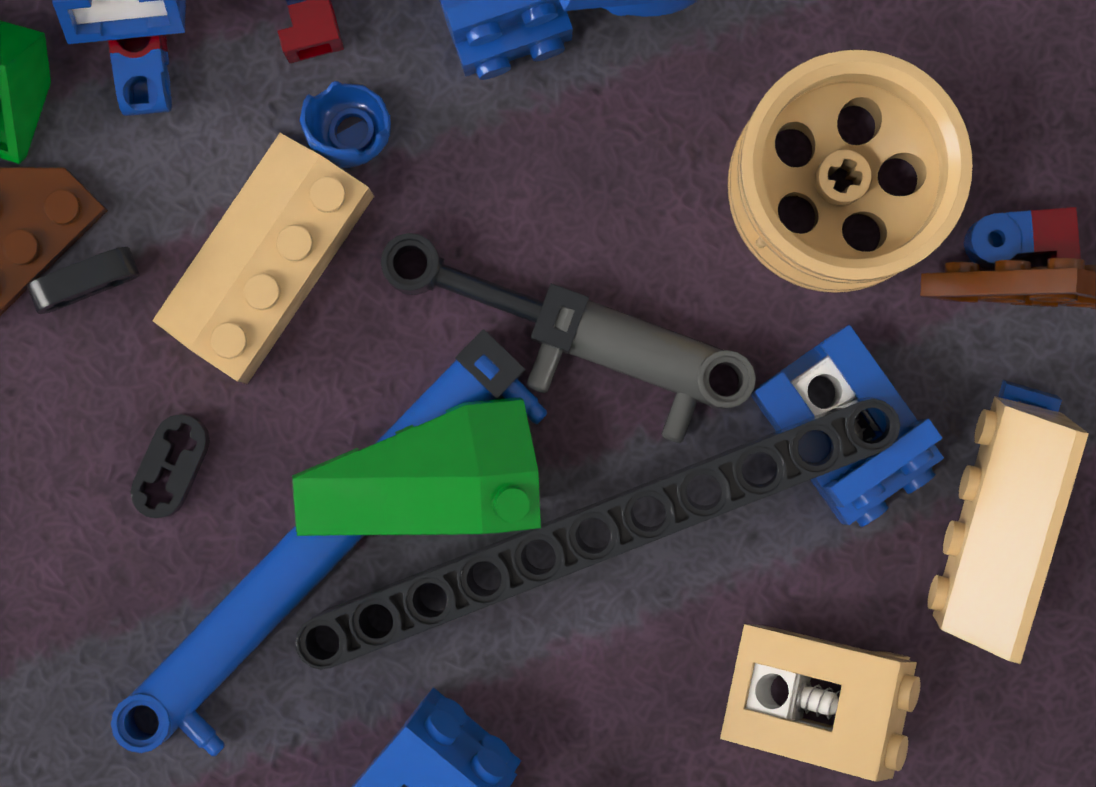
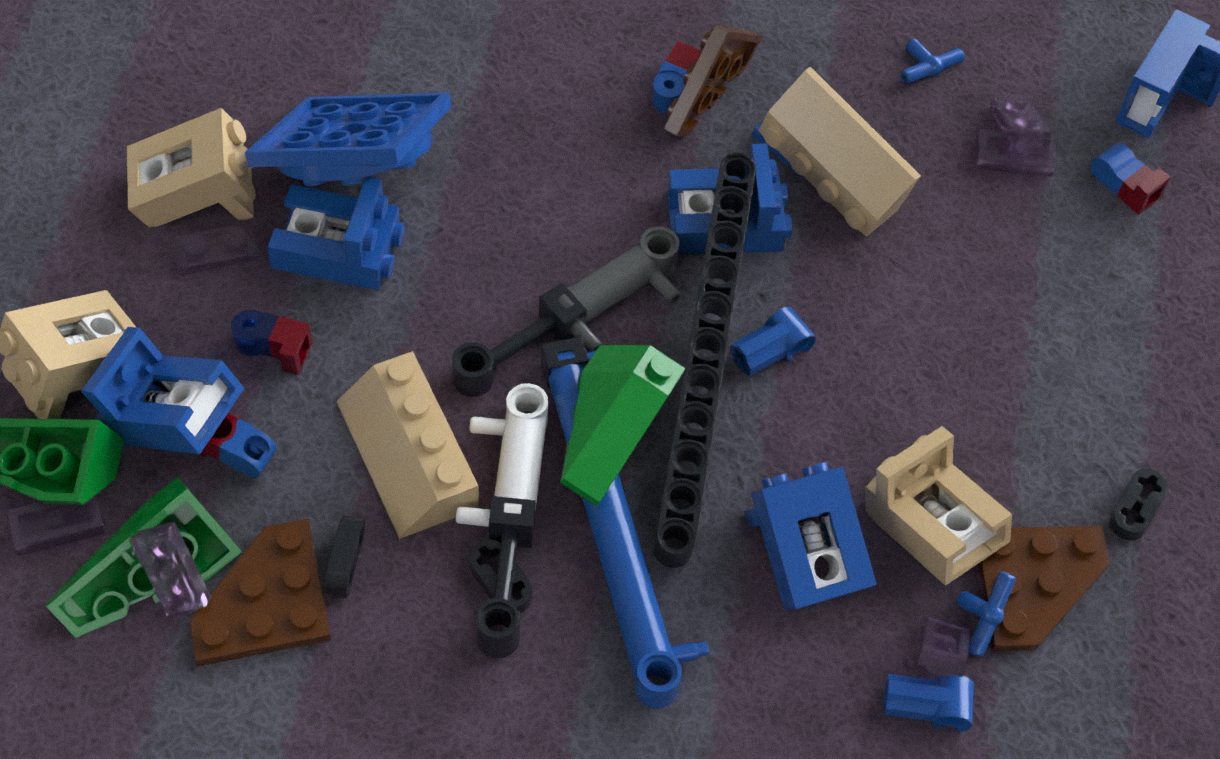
camera: 60 degrees left, 30 degrees down
blue hair [300,81,391,168] -> none
tan brick [720,624,920,782] -> none
tan wheel [728,50,973,293] -> none
none -> piece [456,383,548,658]
none -> blue piece [730,307,816,377]

